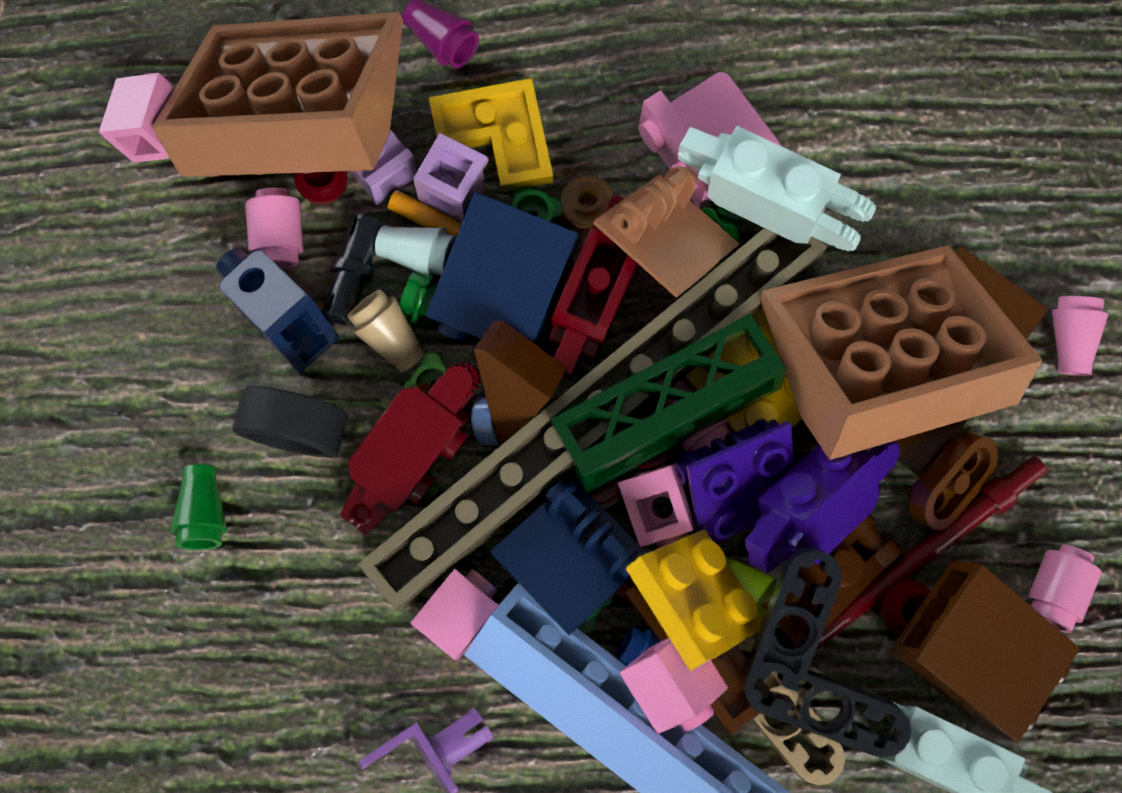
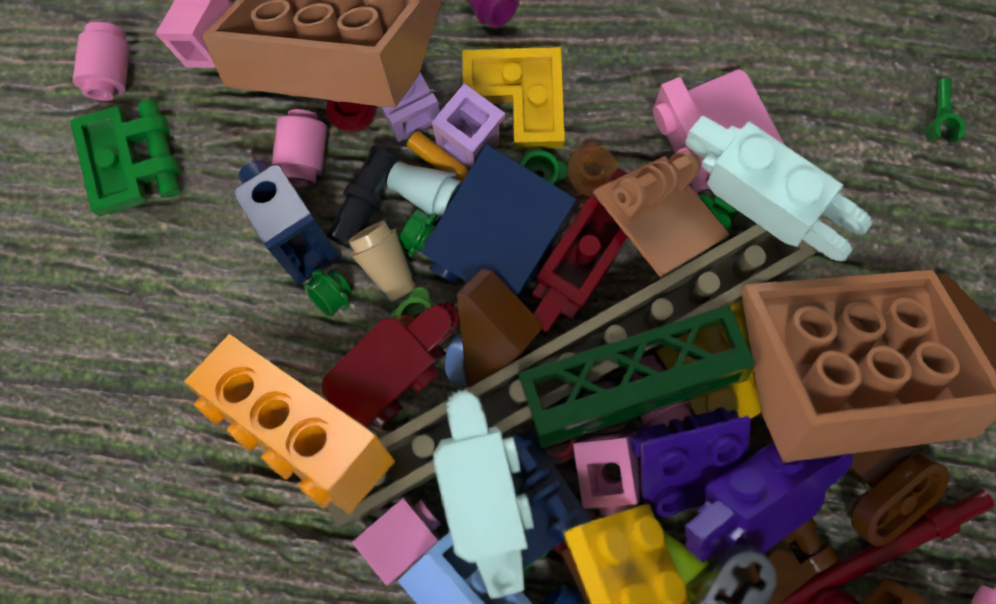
camera: 20 degrees right, 0 degrees up
green cone [170,464,228,550] -> none
black tyre [232,386,348,458] -> none
none -> green plate [70,100,181,217]
none -> bright pink brick [73,22,130,101]
none -> light orange brick [184,334,395,515]
none -> green plate [304,269,352,317]
none -> light aqua hinge [433,389,533,599]
none -> green hand [924,78,966,144]

